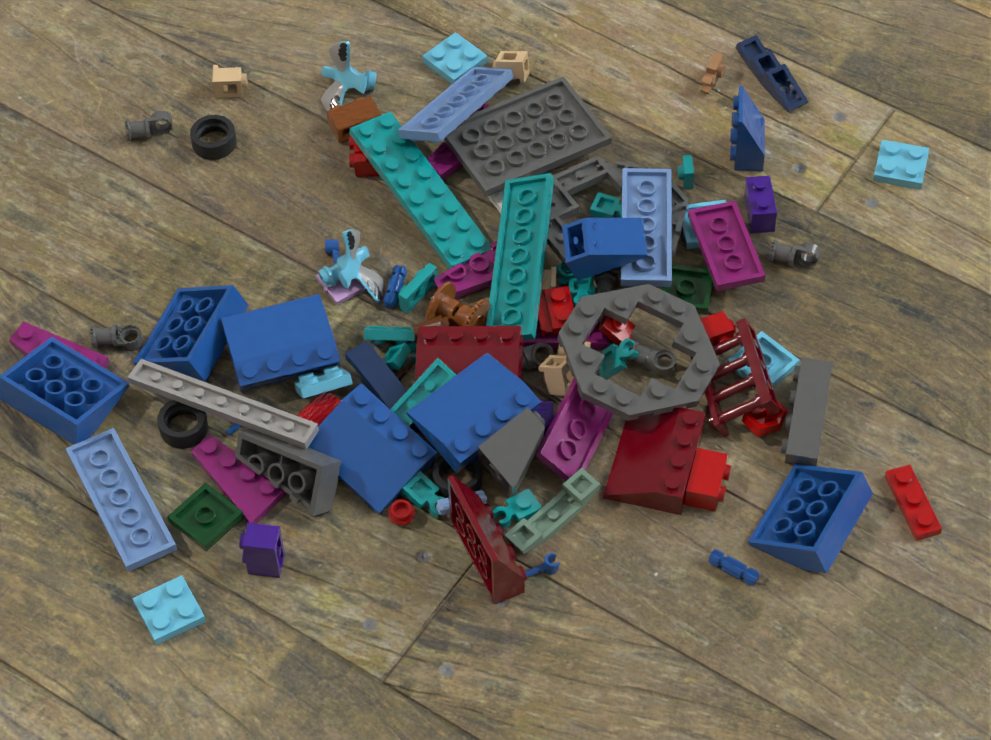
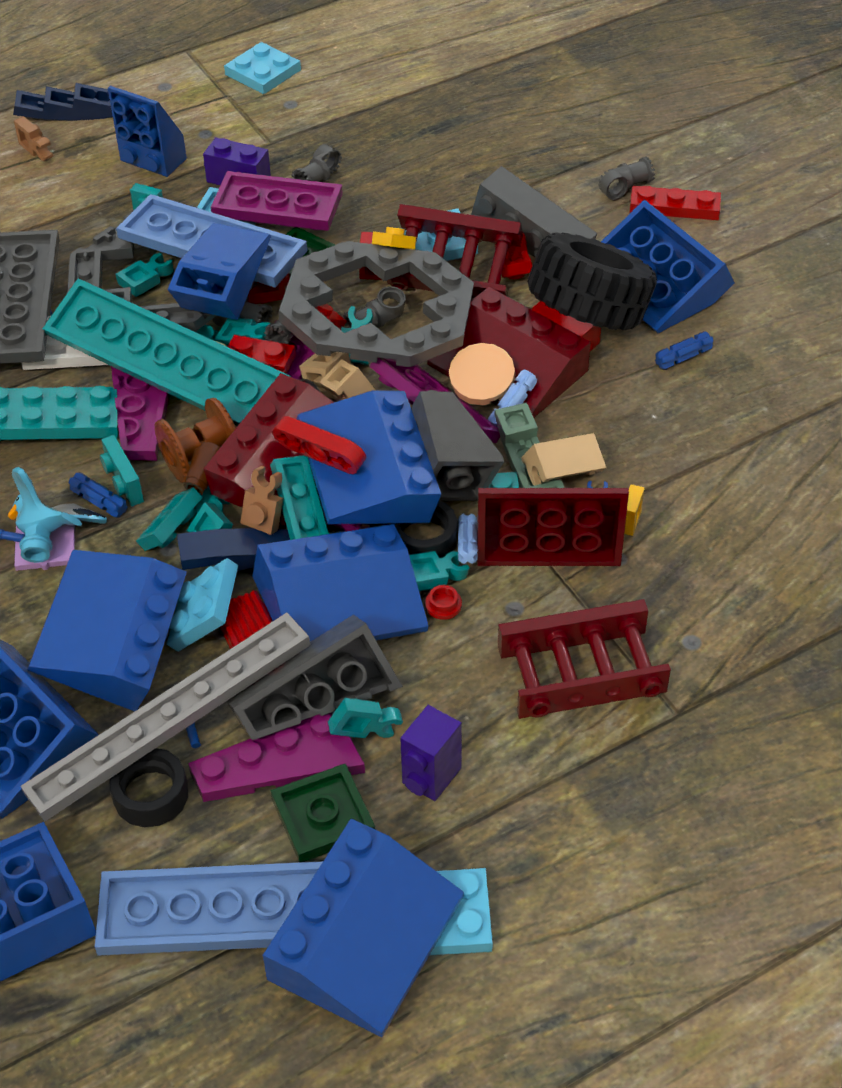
camera: 65 degrees left, 5 degrees down
none -> medium nougat plate [240,466,283,535]
none -> blue slope [263,819,464,1037]
none -> red beam [272,416,367,474]
none -> teal plate [328,698,403,738]
none -> yellow plate [372,227,416,249]
none -> light nougat tile [449,343,515,406]
none -> light blue axle [488,369,537,428]
none -> dark red fence [498,599,671,719]
none -> tan hinge [521,433,606,486]
none -> black tyre [527,232,657,330]
none -> dark grey connector [598,156,655,200]
none -> yellow plate [624,484,644,536]

